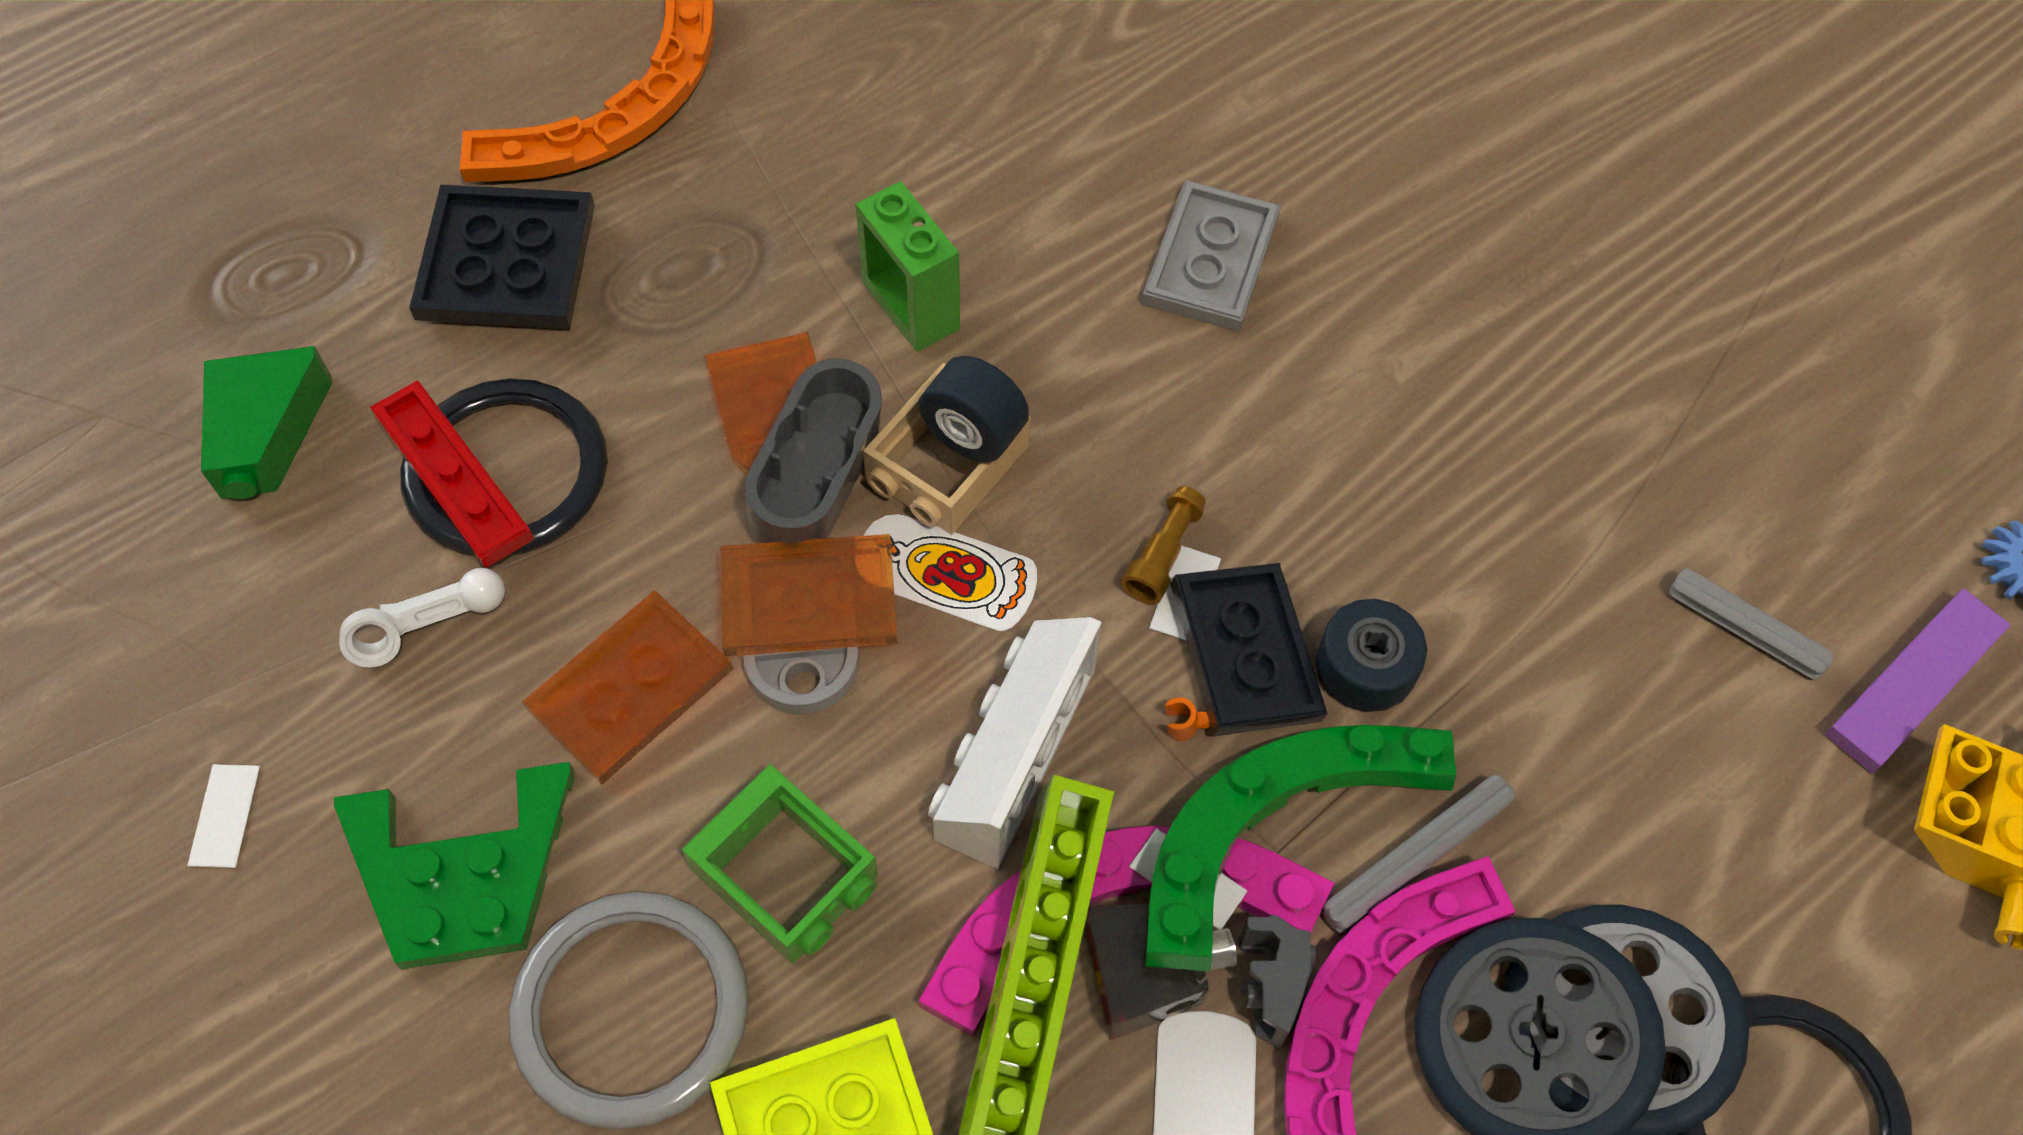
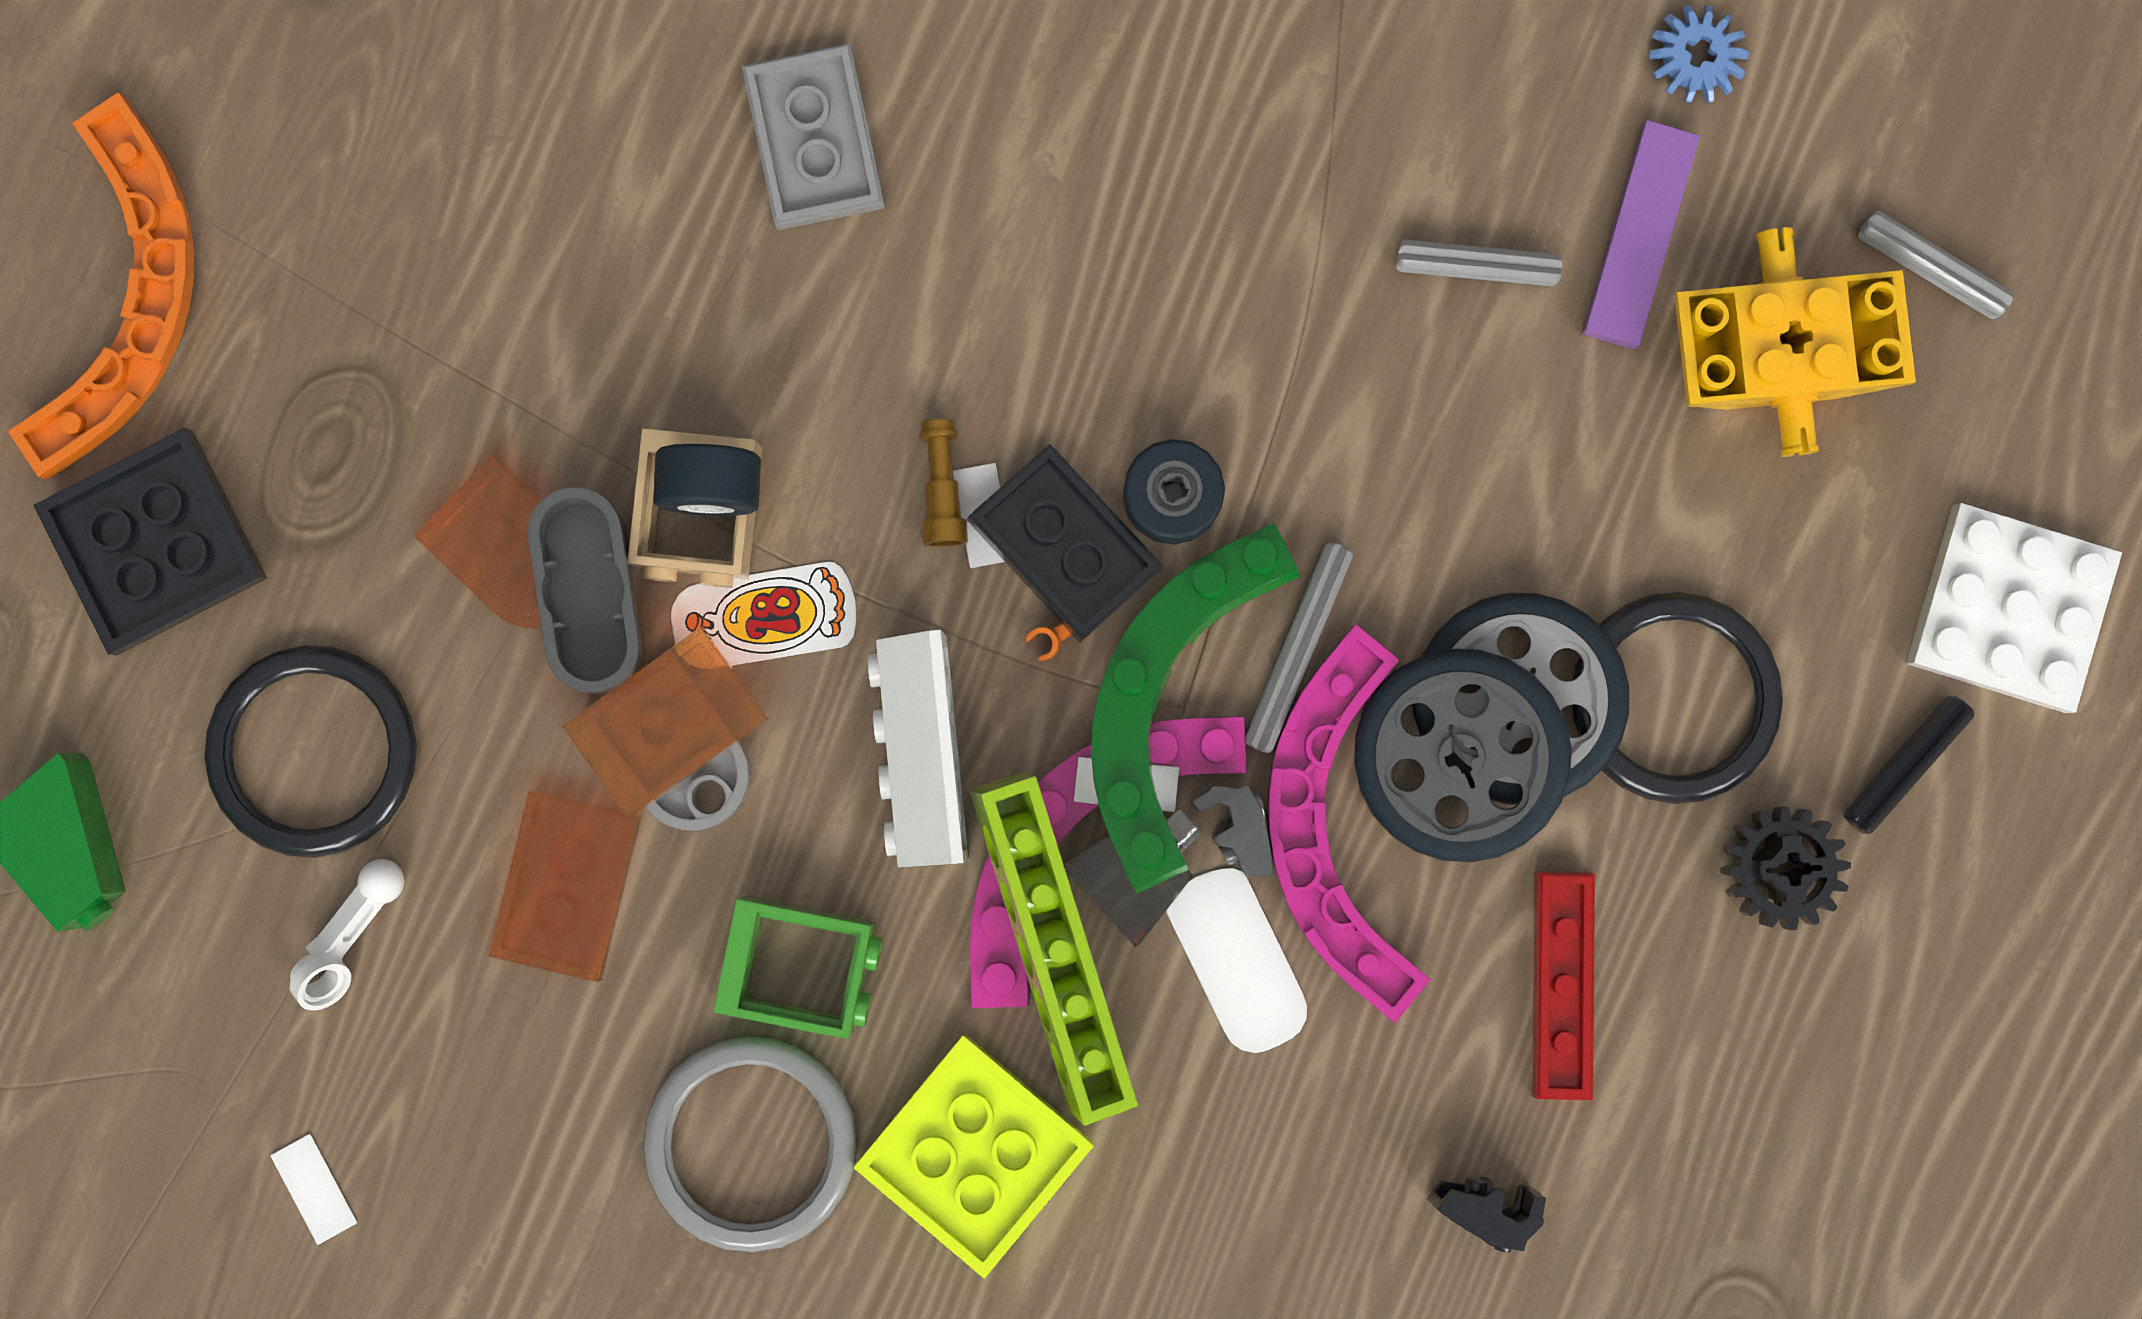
camera: 30 degrees left, 25 degrees up
green wing [334,762,575,970] -> none
red tile [370,380,534,568] -> none
bright green window [855,181,960,352] -> none

